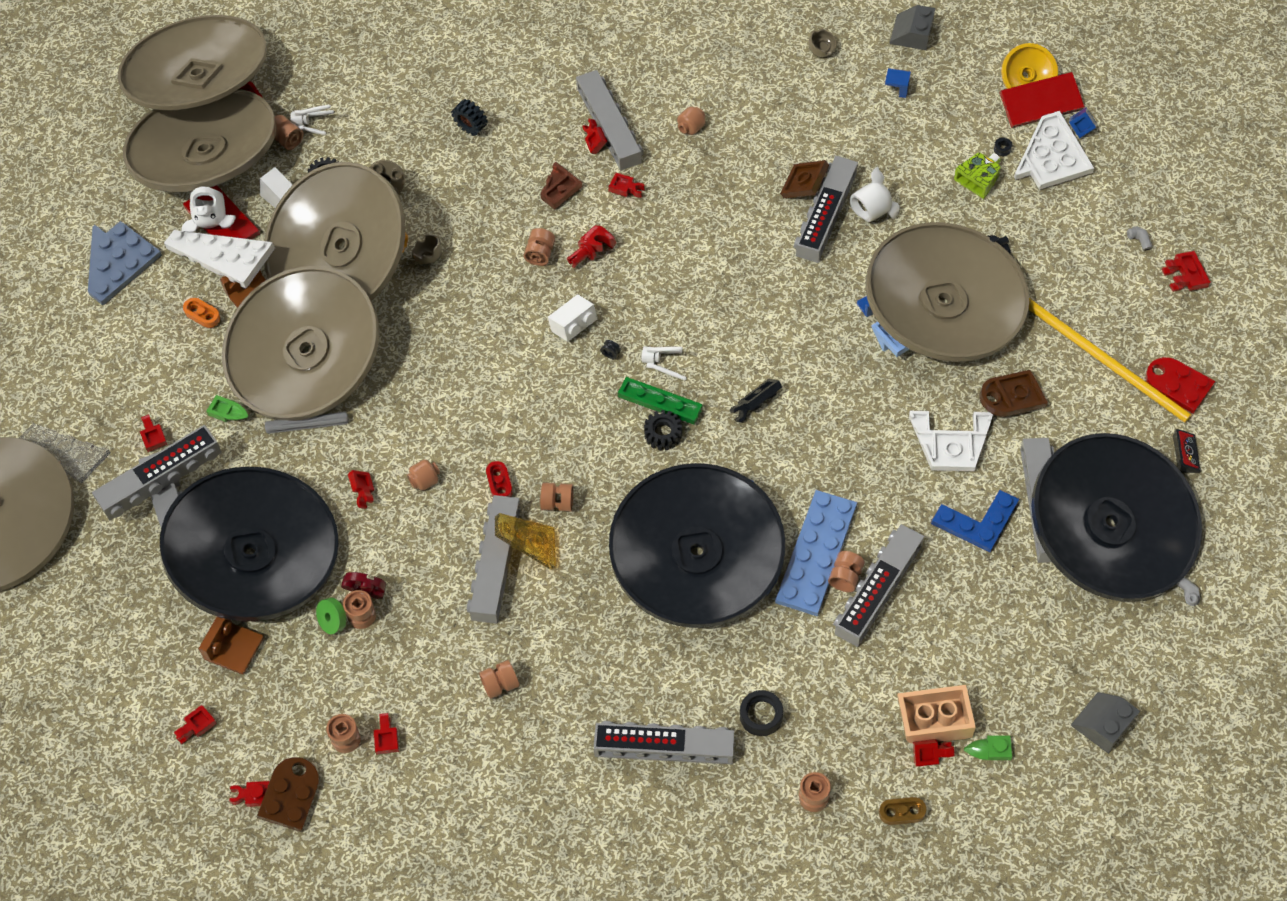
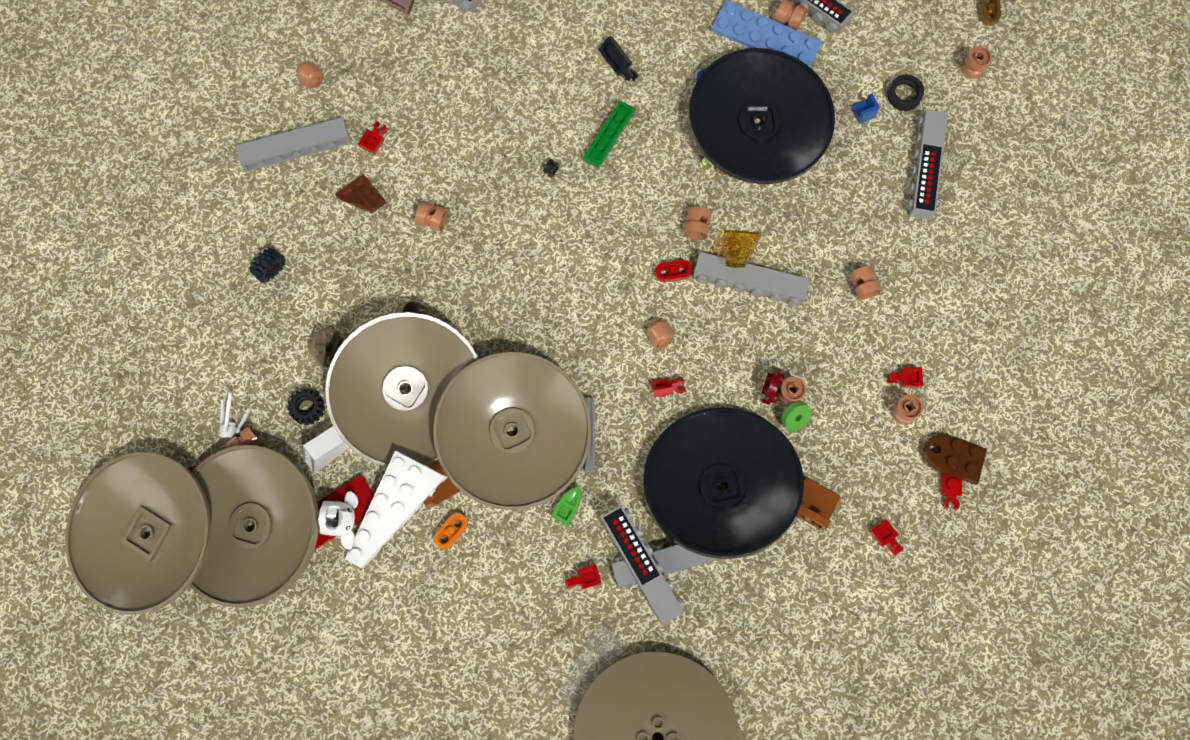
camera: 85 degrees left, 15 degrees up
sand blue wing [88,221,162,305] -> none
white brick [548,294,597,342] -> none
red piece [566,225,616,268] -> none
red plate [582,118,607,154] -> none
white plant [642,346,687,381] -> none
black tyre [644,410,682,451] -> none
none -> blue panel [852,93,880,124]

